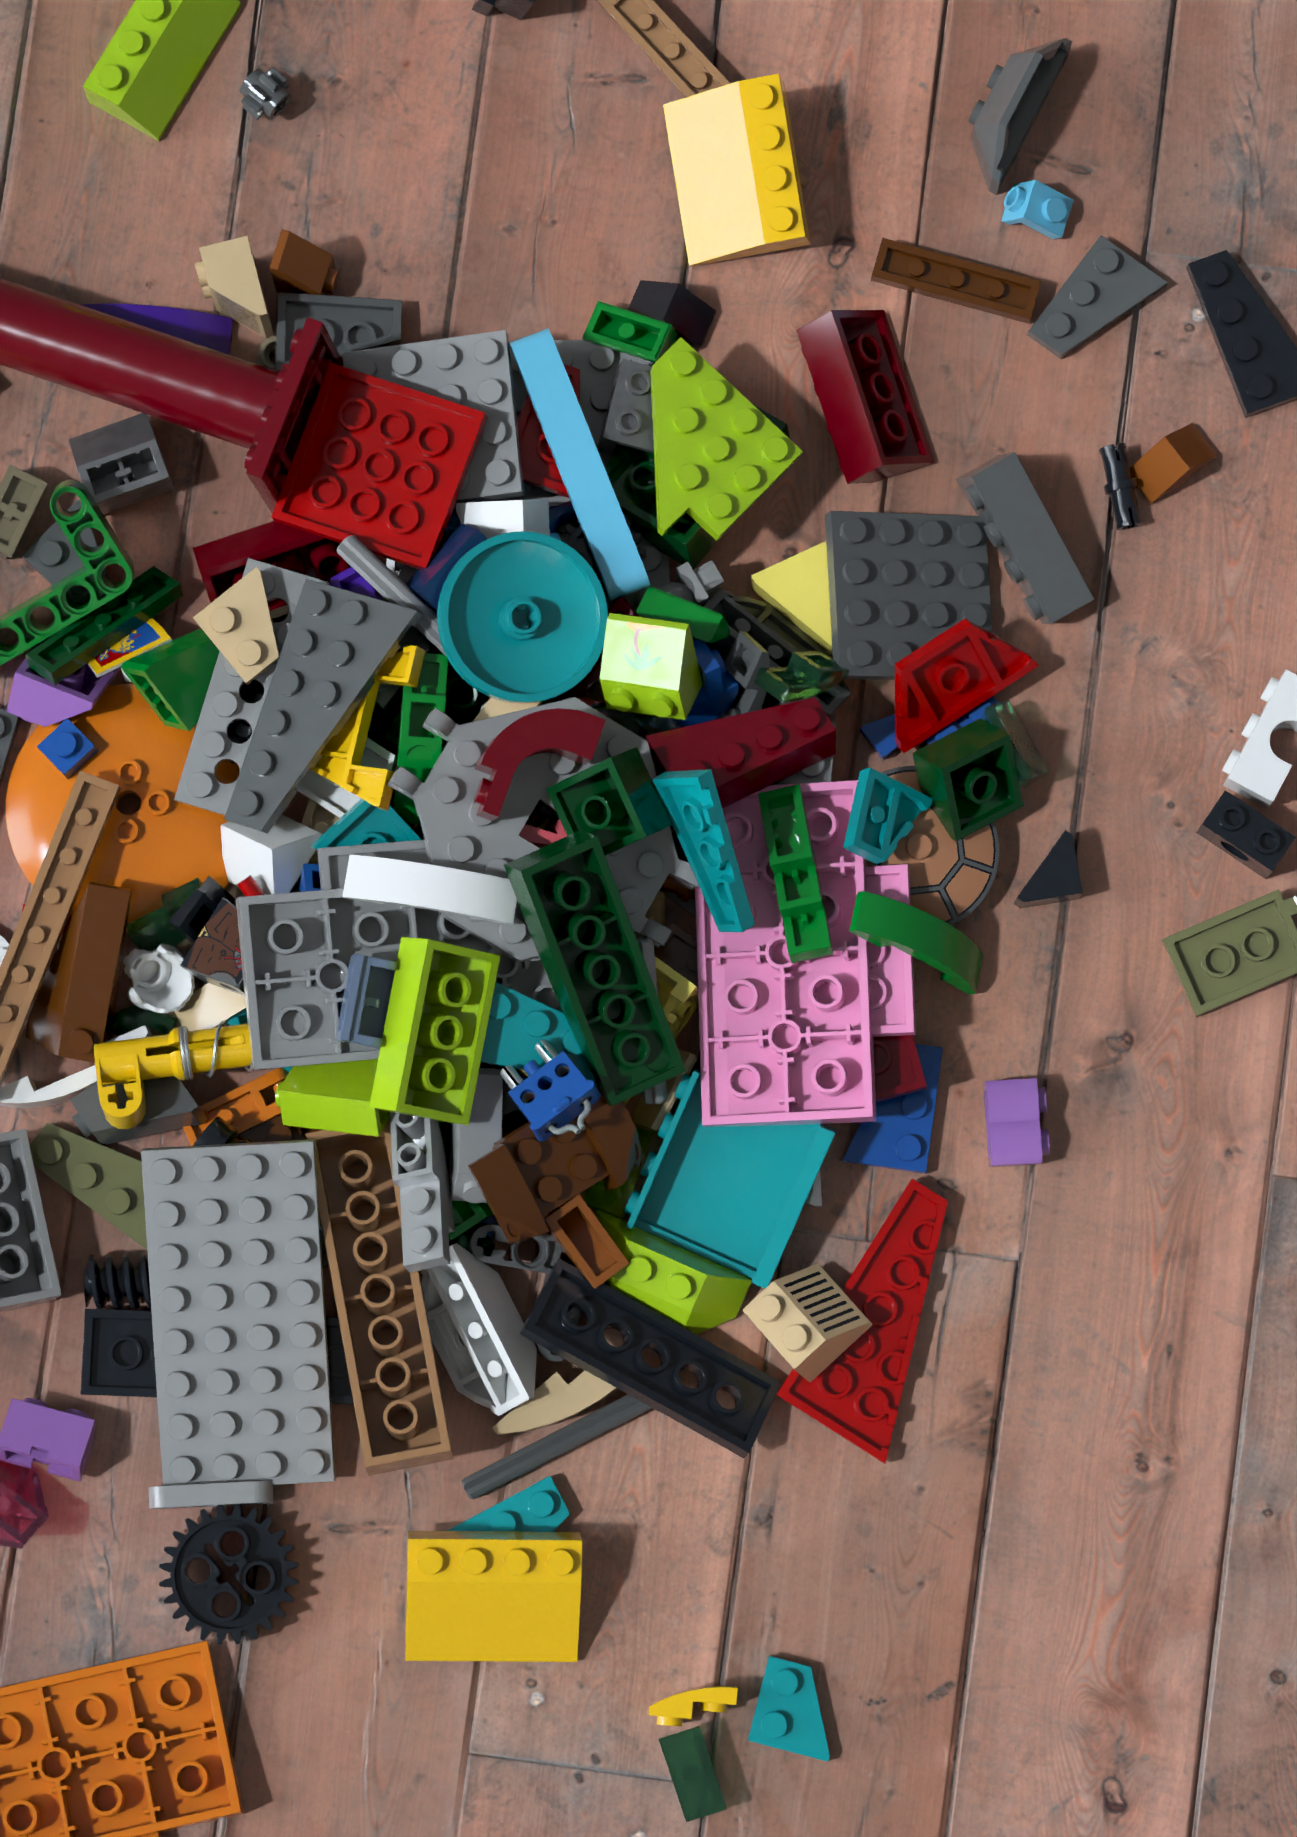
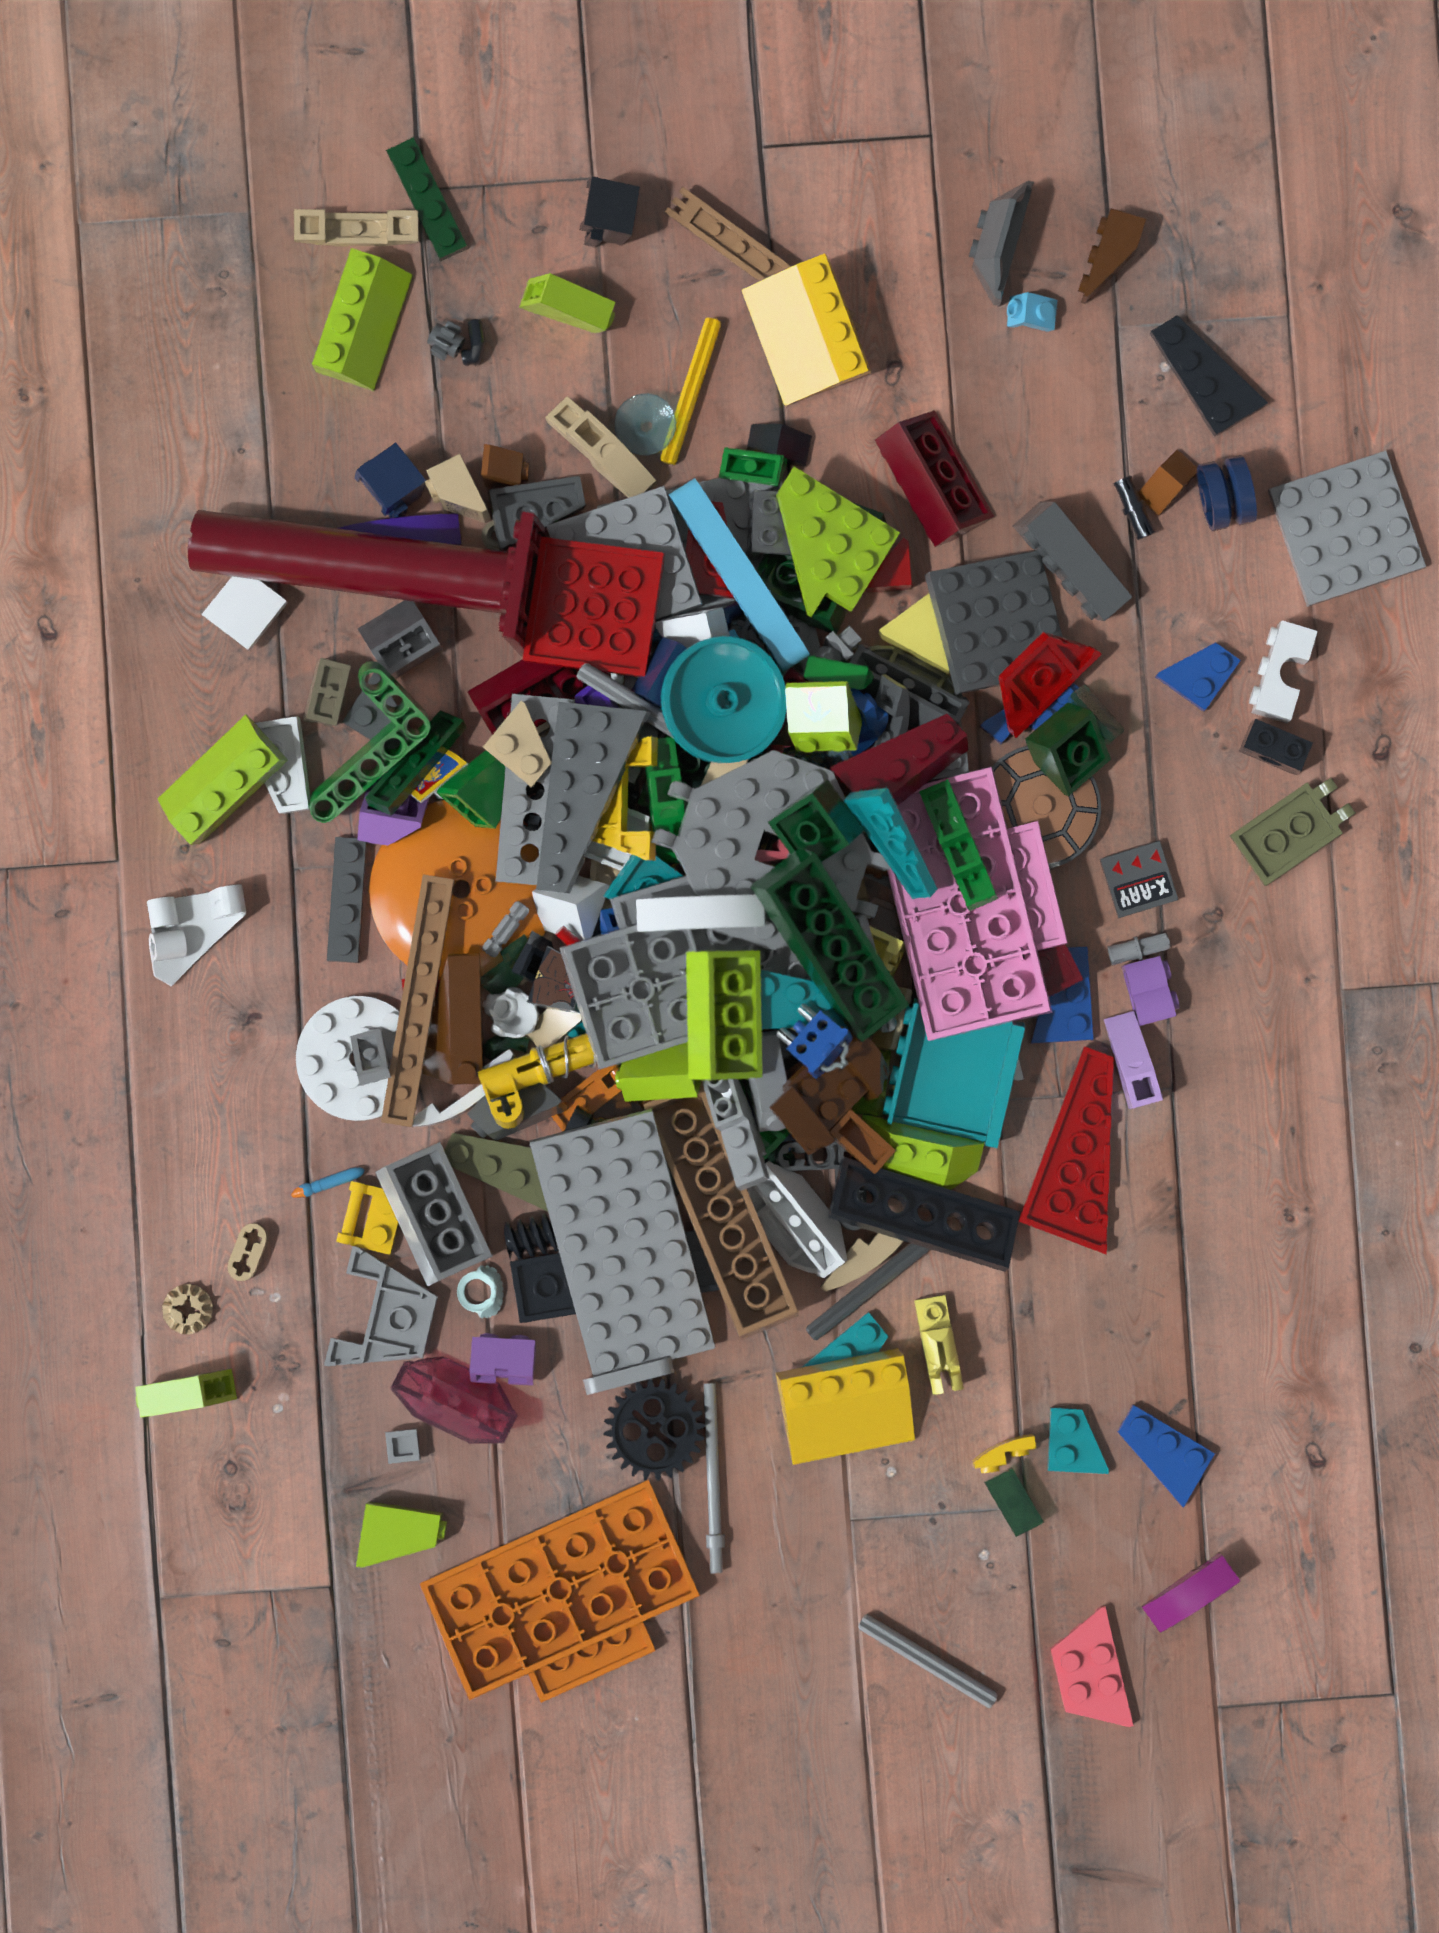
camera: 10 degrees left, 5 degrees up
blue plate [37,718,99,779] -> none
sand blue hinge [335,954,397,1049] -> none
dark red arch [474,708,606,821] -> none
tan slope [743,1264,873,1382] -> none
clear green slope [754,651,849,703] -> none
teal wing [843,767,933,864] -> none
green slope [849,891,983,995] -> none
reddish brown plate [871,238,1041,324] -> none
black slope [1014,830,1083,909] -> none
dark grey wing [1027,235,1168,359] -> none
none -> dark blue plate [354,442,426,518]
none -> light aqua piece [457,1265,504,1318]
none -> black arm [461,319,486,366]
none -> light grey axle [482,901,529,957]
none -> lime slope [519,273,615,333]
none -> tan slope [545,397,657,498]
none -> clear light blue dish [614,393,676,455]
none -> yellow axle [661,317,721,465]
none -> light grey bar [704,1383,725,1573]
none -> red slope [865,538,912,593]
none -> light yellow plate [914,1295,964,1395]
none -> reddish brown slope [1078,208,1146,304]
none -> tile [1100,841,1178,919]
none -> lavender slope [1103,1011,1163,1109]
none -> light grey axle [1107,933,1171,966]
none -> blue wing [1117,1405,1215,1508]
none -> blue wing [1155,643,1241,712]
none -> dark blue wheel [1197,455,1257,532]

